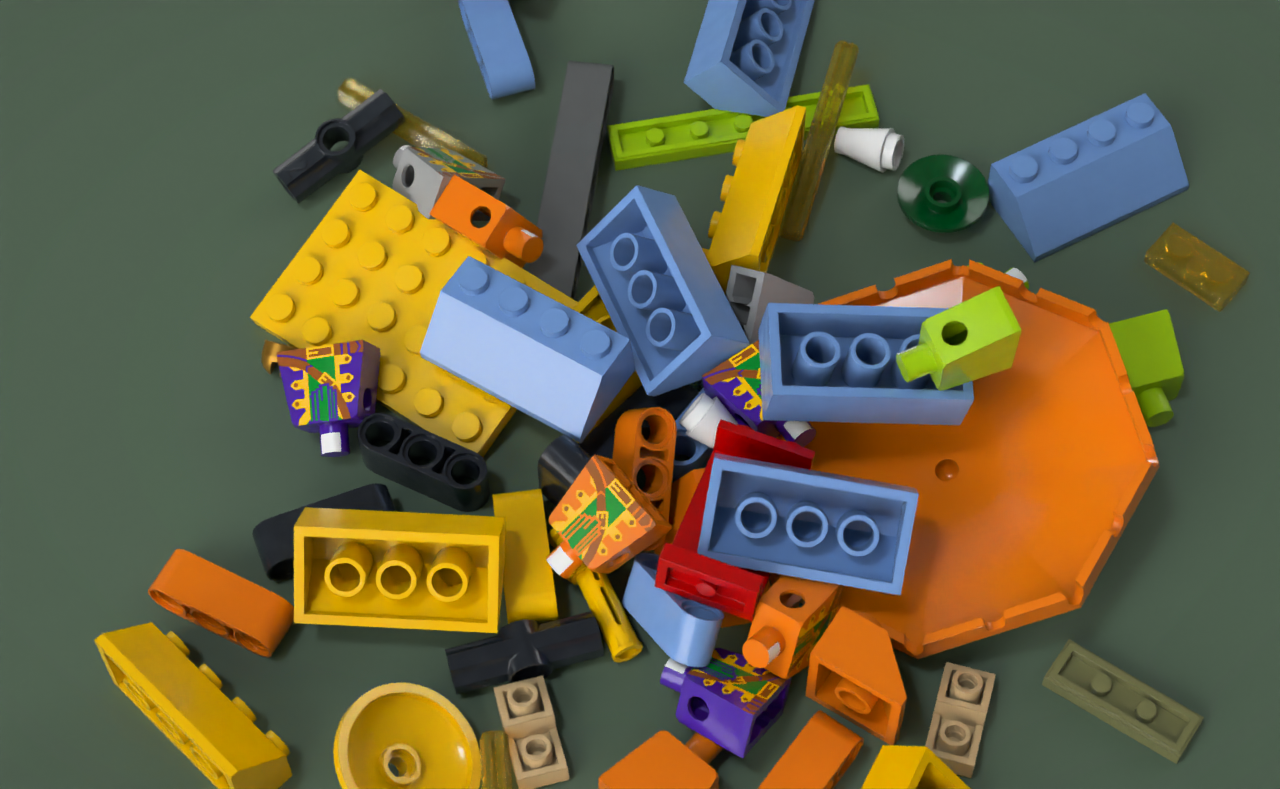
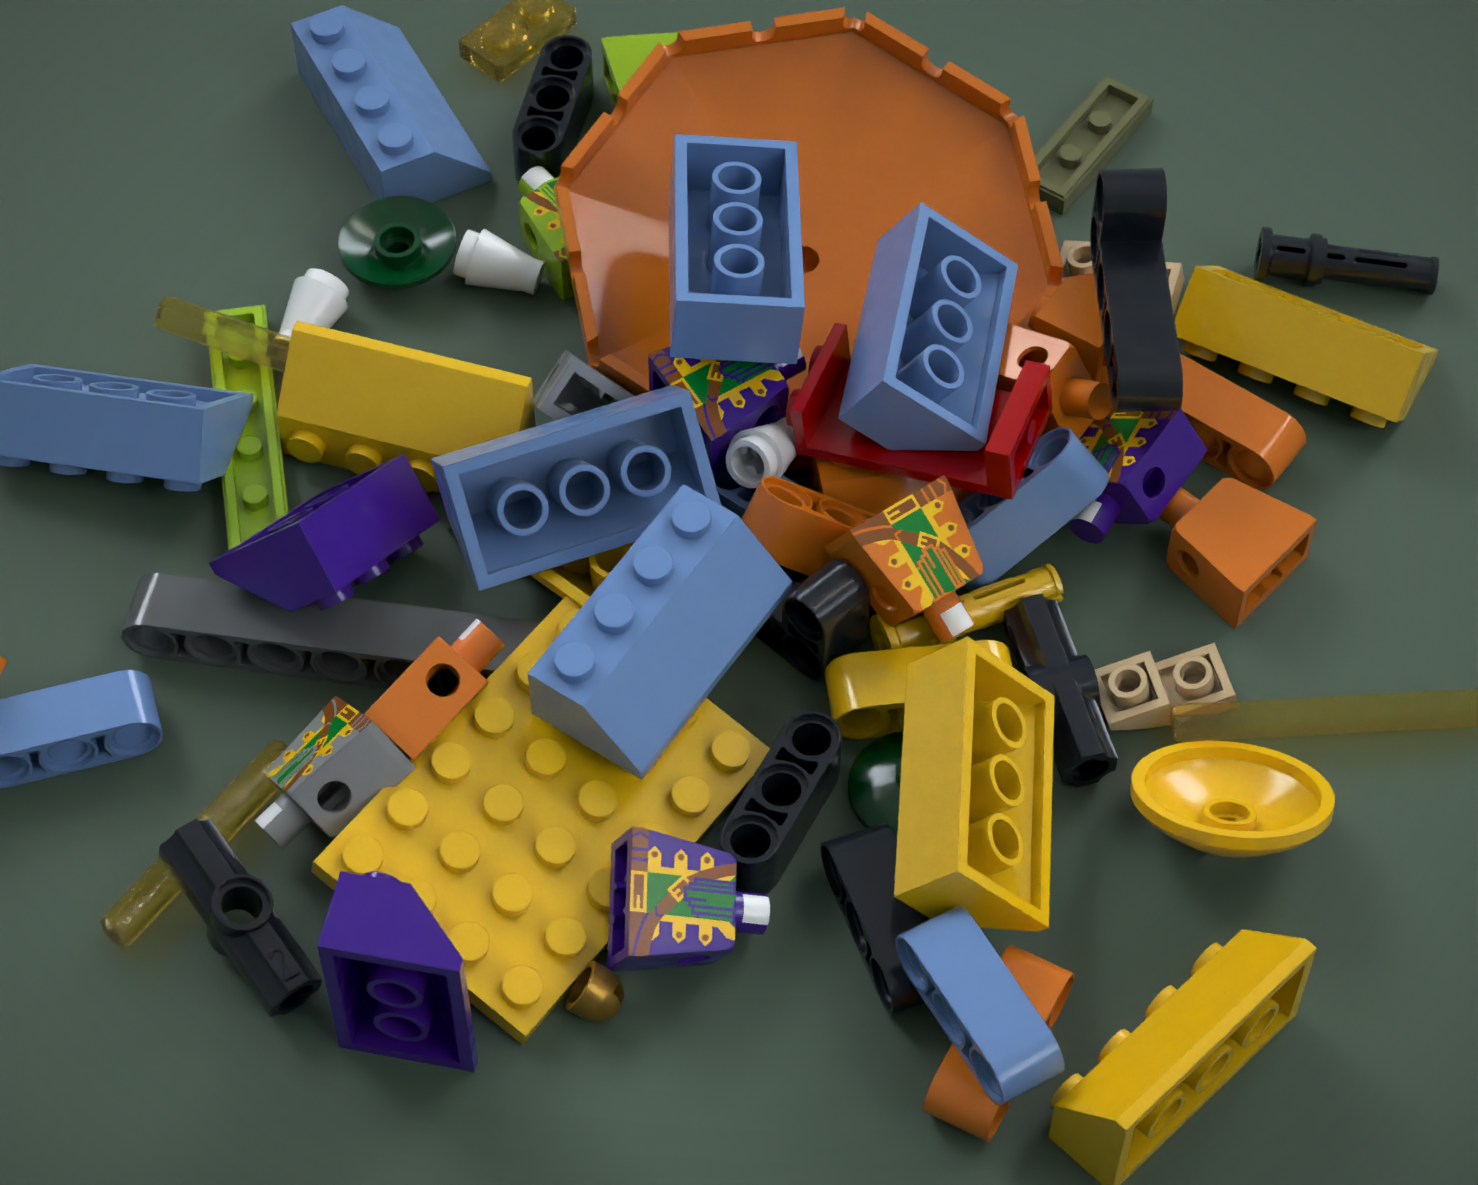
camera: 90 degrees left, 5 degrees down
lime torso [896,286,1022,391] -> none
none -> dark purple slope [209,454,440,612]
none -> dark purple slope [317,871,478,1072]
none -> white cone [453,229,545,295]
none -> black beam [512,35,594,184]
none -> medium blue beam [895,906,1065,1105]
none -> black beam [1090,168,1183,413]

